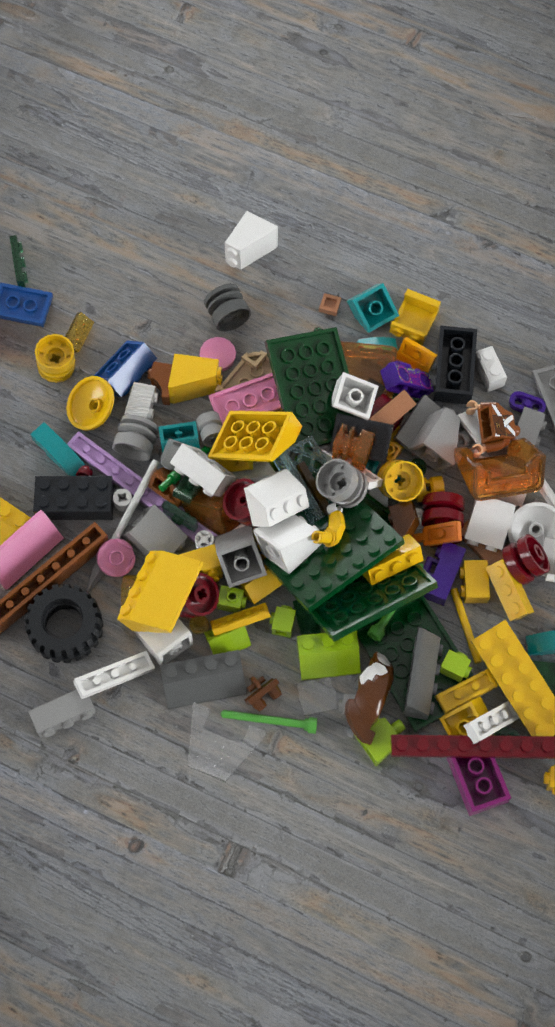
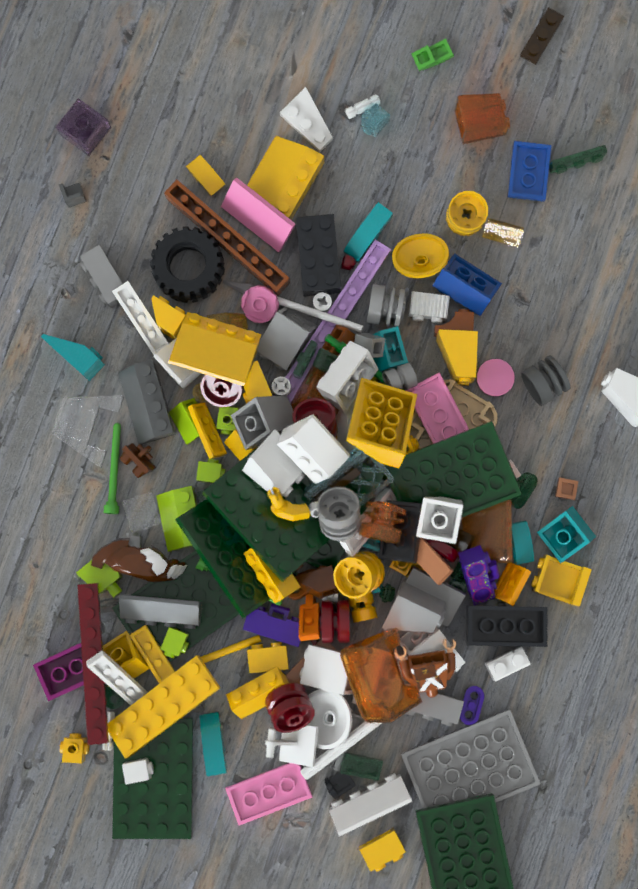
camera: 90 degrees right, 15 degrees up
none -> teal slope [41,334,105,381]
none -> yellow slope [151,295,186,340]

